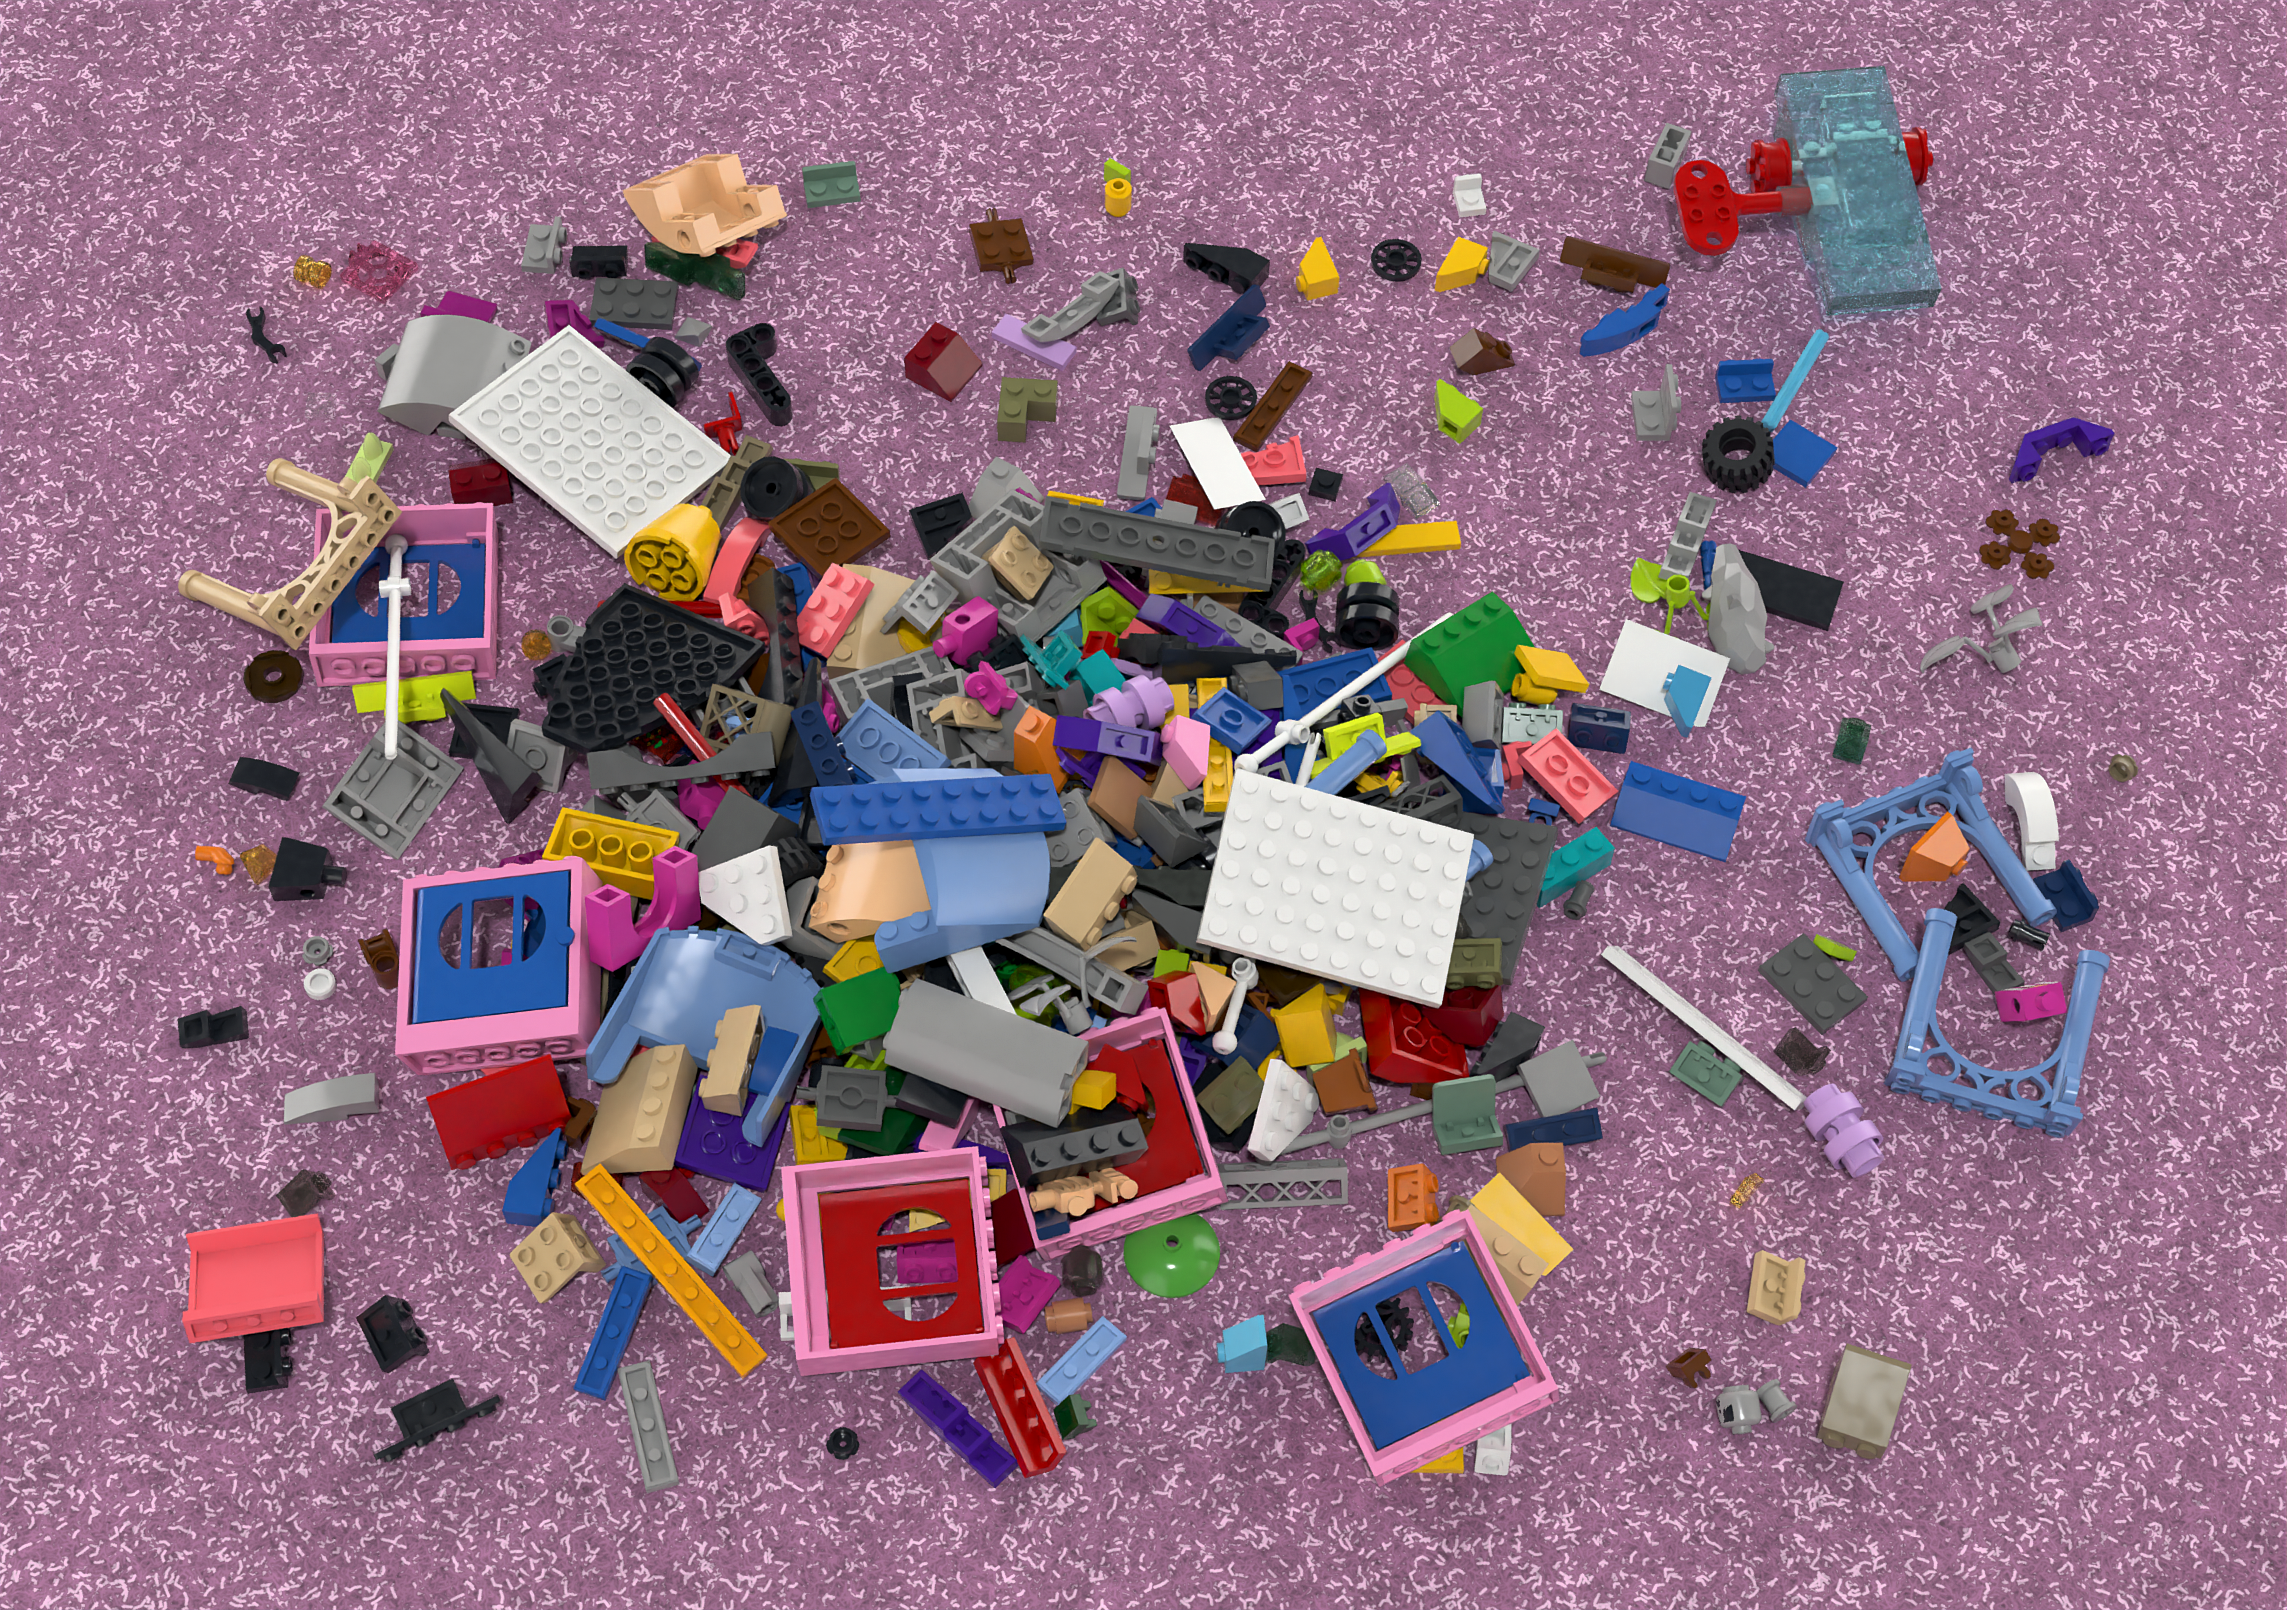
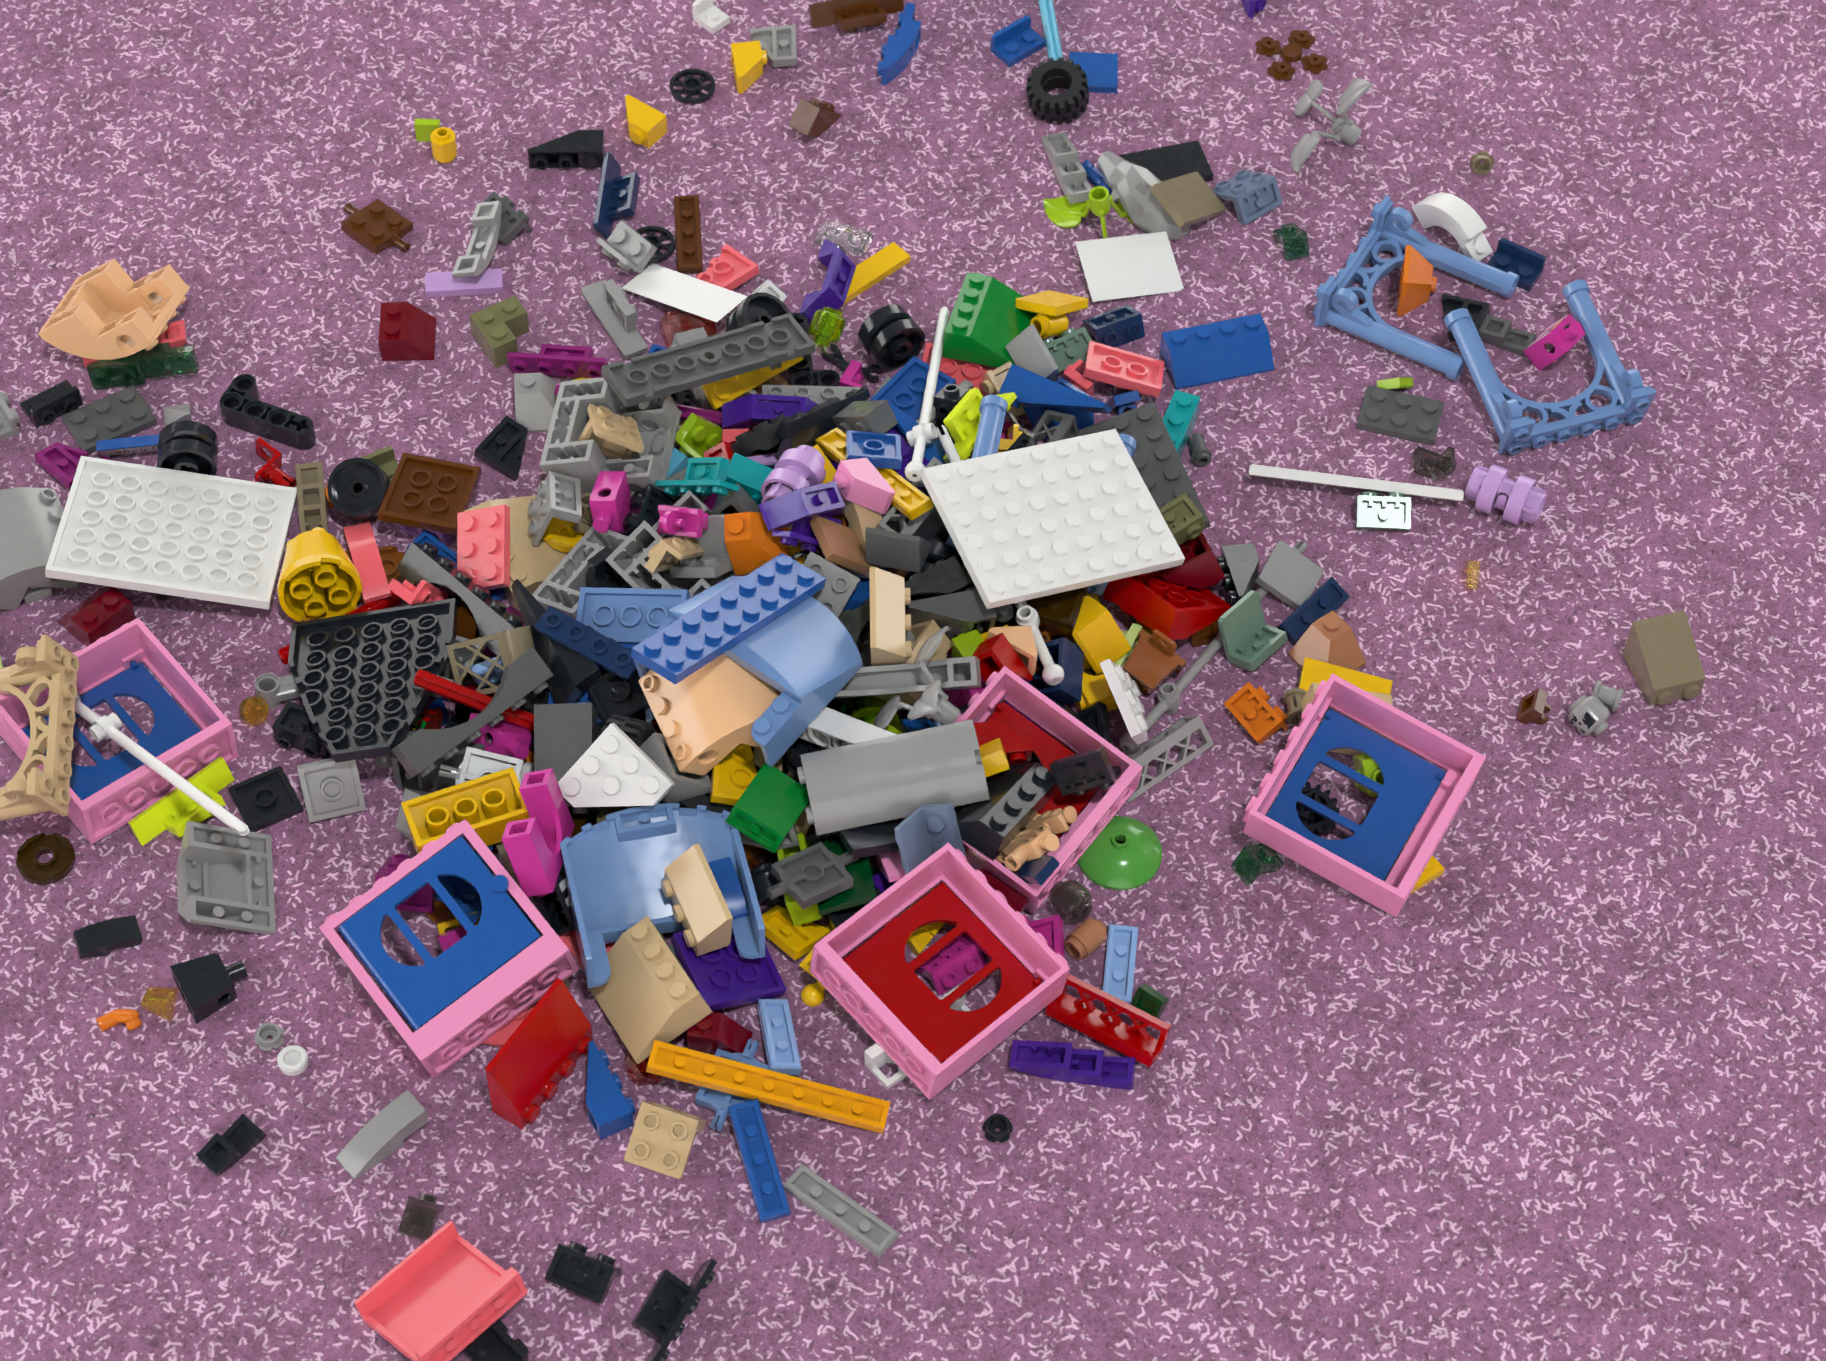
camera: 35 degrees left, 5 degrees down
reddish brown piece [358,928,399,989] -> none
black wedge [440,688,542,824] -> none
reddish brown bracket [564,1096,597,1152] -> none
light grey piece [722,1250,779,1318] -> none
sand green bracket [802,161,861,208] -> none
olive bracket [1196,1056,1264,1134] -> none
medium azure slope [1216,1315,1267,1373] -> none
black plate [1308,468,1343,502] -> none
lime head [1344,559,1387,586] -> none
lime slope [1434,379,1483,444] -> none
white bracket [1474,1424,1511,1476] -> none
light grey bracket [1631,364,1681,441] -> none
dark azure slope [1663,665,1712,738] -> none
tan bracket [1747,1250,1805,1325] -> none
black pin [2008,919,2050,951] -> none
none -> magenta bracket [506,344,608,378]
none -> light grey bracket [596,220,658,273]
none -> sand blue bracket [894,804,966,874]
none -> black bracket [1049,747,1121,796]
none -> dark tan tile [1150,171,1227,228]
none -> sand blue bracket [1212,169,1283,225]

